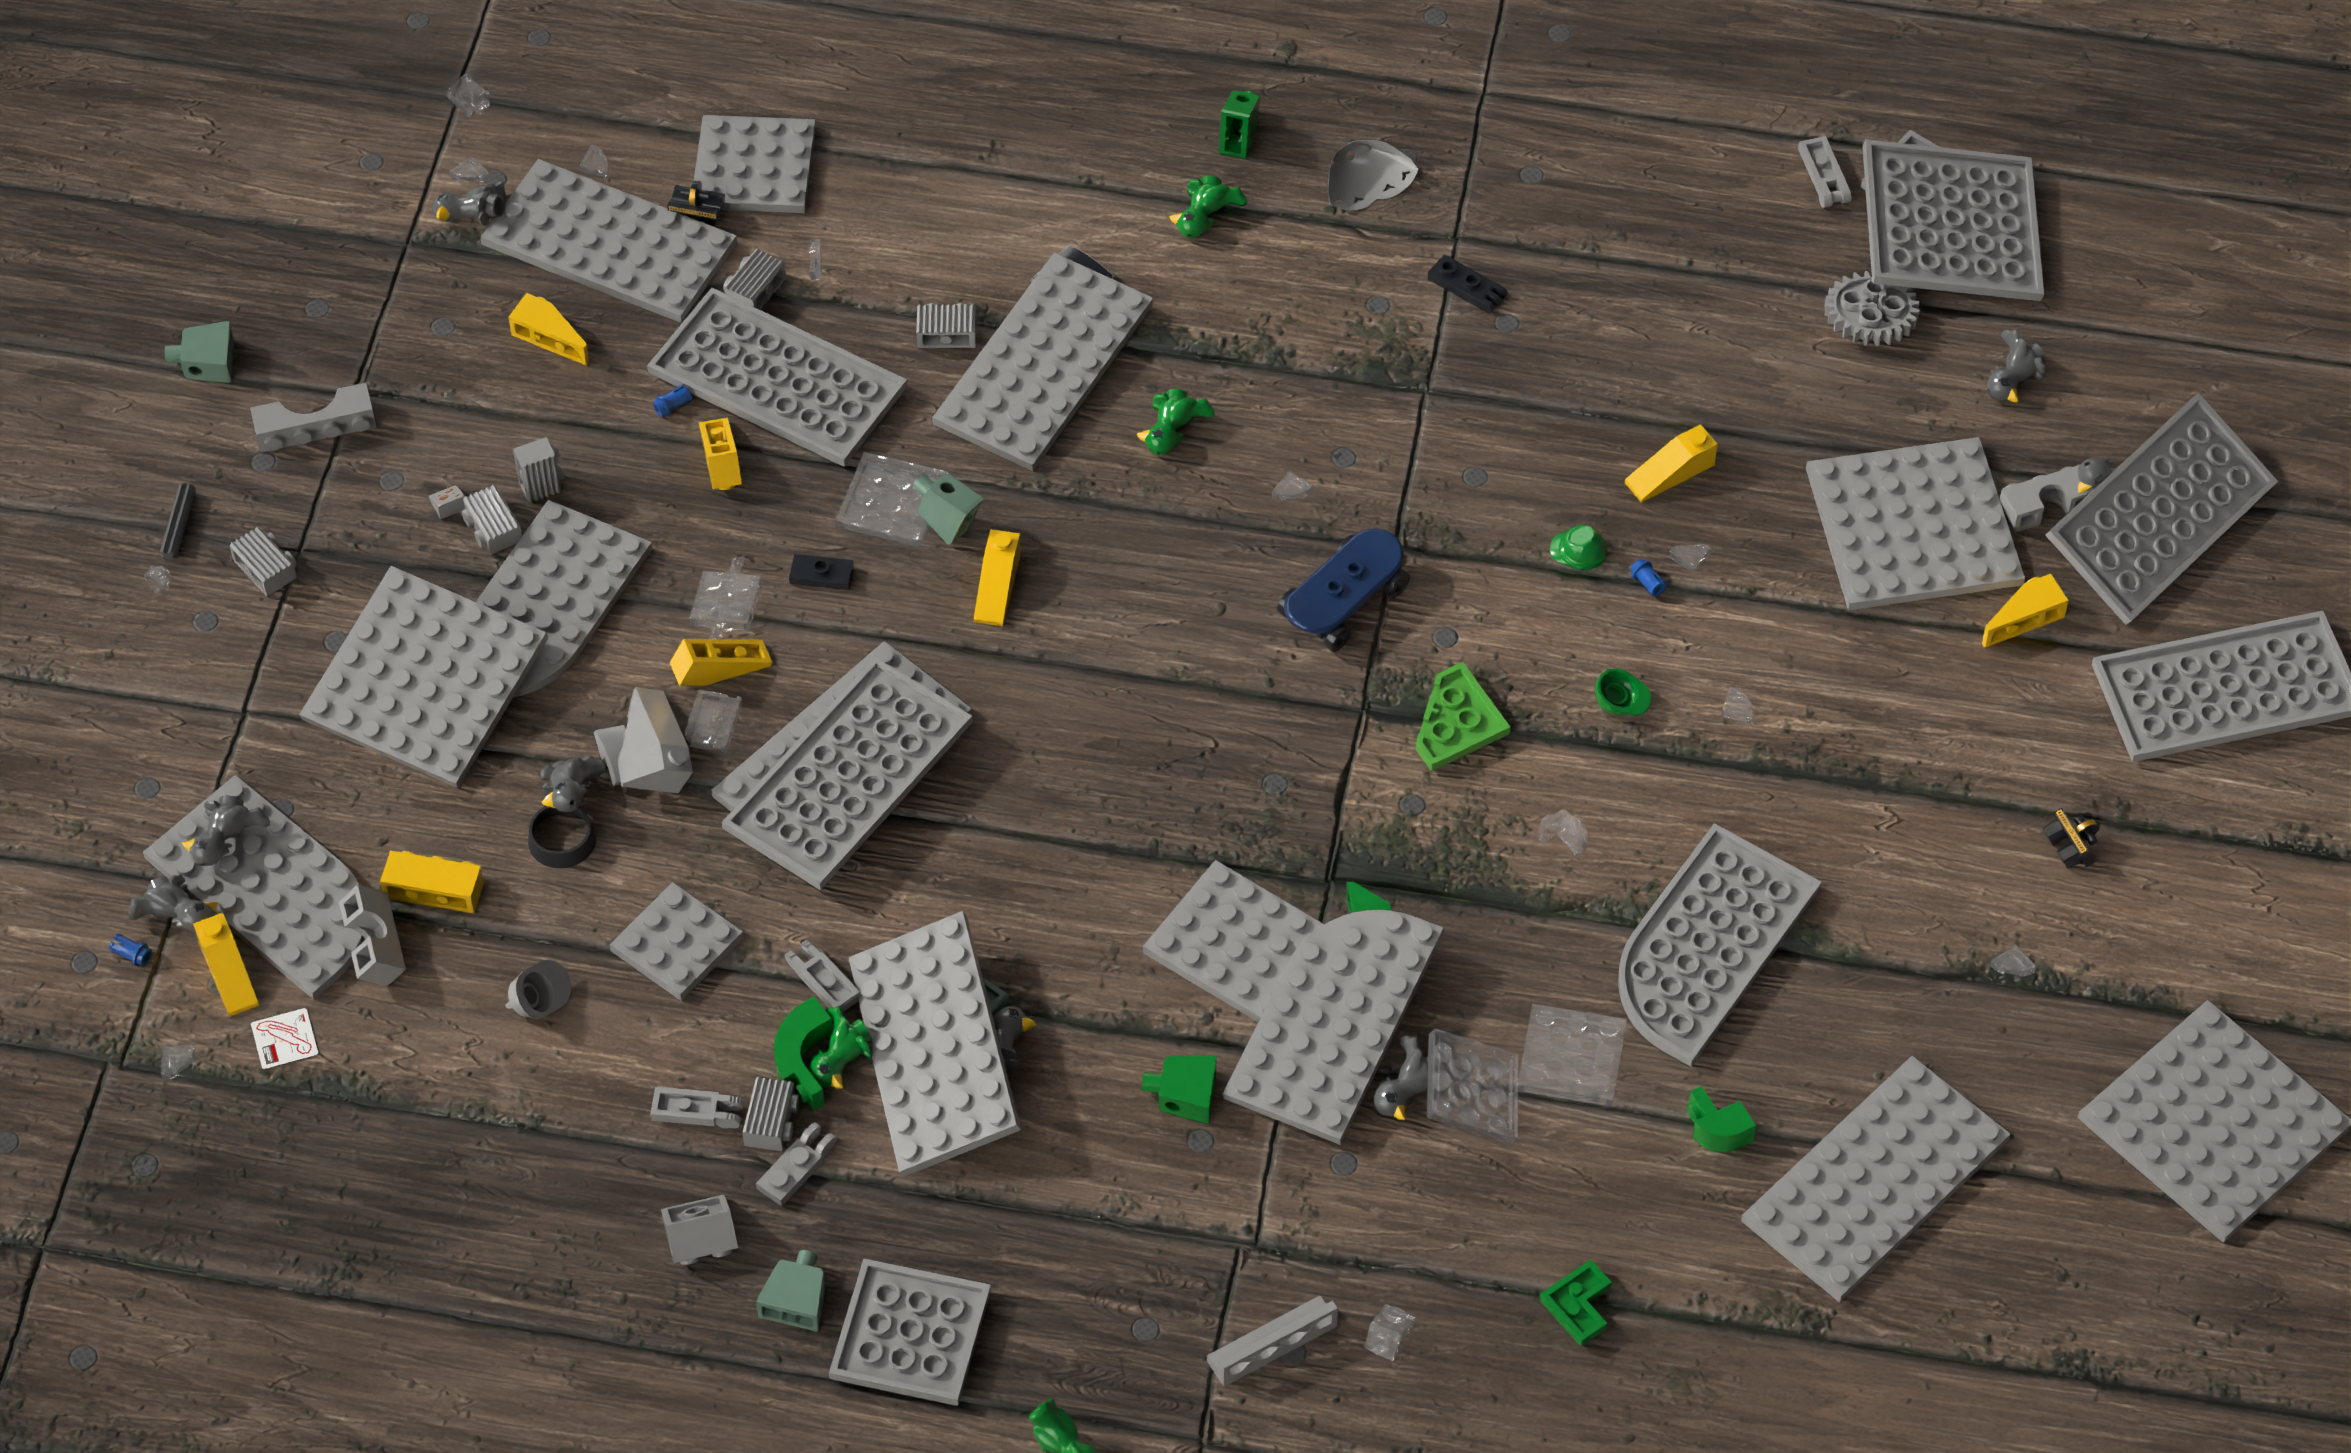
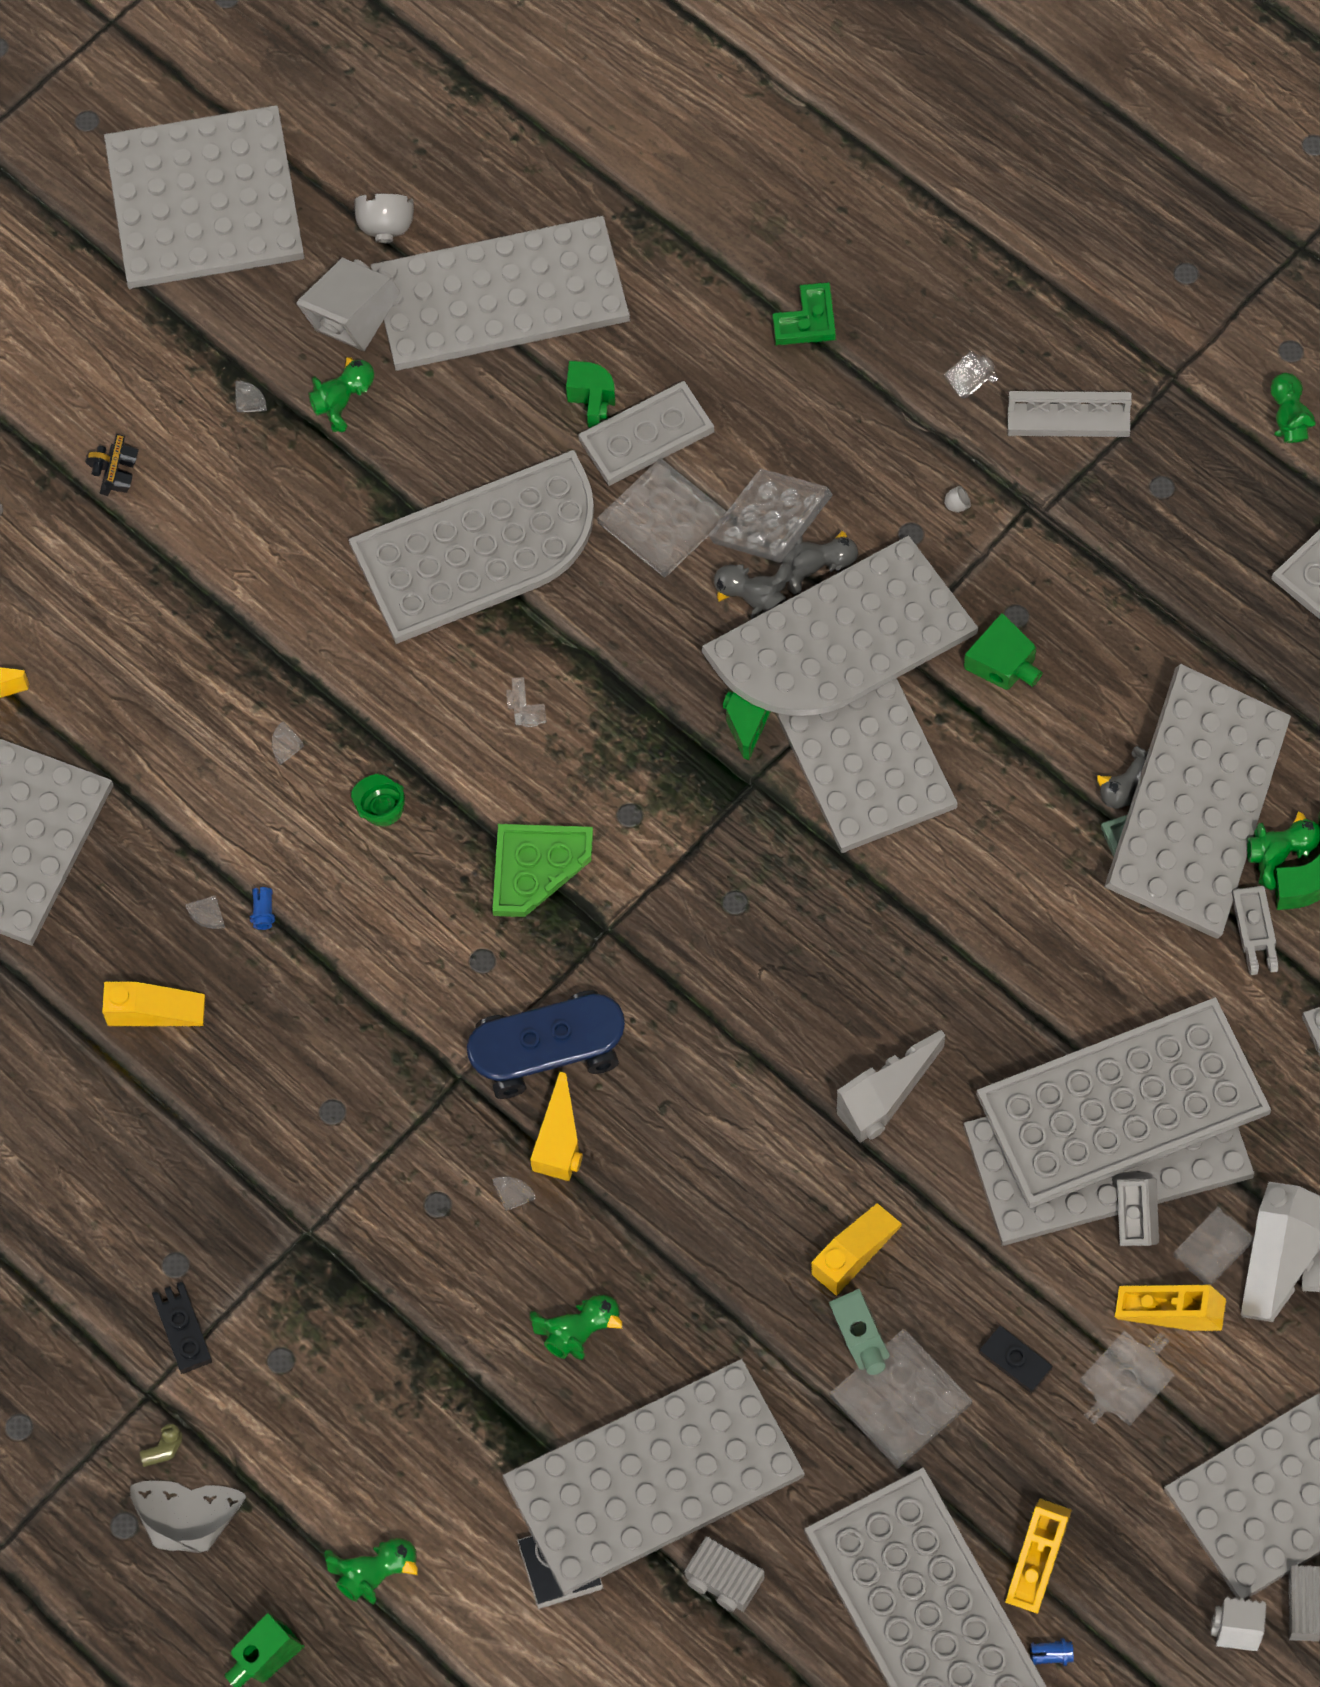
camera: 145 degrees left, 10 degrees up
green hat [1550,525,1607,570] -> none
none -> olive arm [140,1424,182,1467]
none -> light grey slope [296,258,400,351]
none -> green animal [308,357,374,432]
none -> light grey cylinder [354,194,414,243]
none -> yellow slope [530,1072,583,1181]
none -> light grey plate [578,381,714,486]
none -> dark grey animal [714,562,794,619]
none -> light grey wedge [837,1030,945,1143]
none -> light grey hinge [944,486,971,512]
none -> light grey slope [1117,1178,1159,1246]

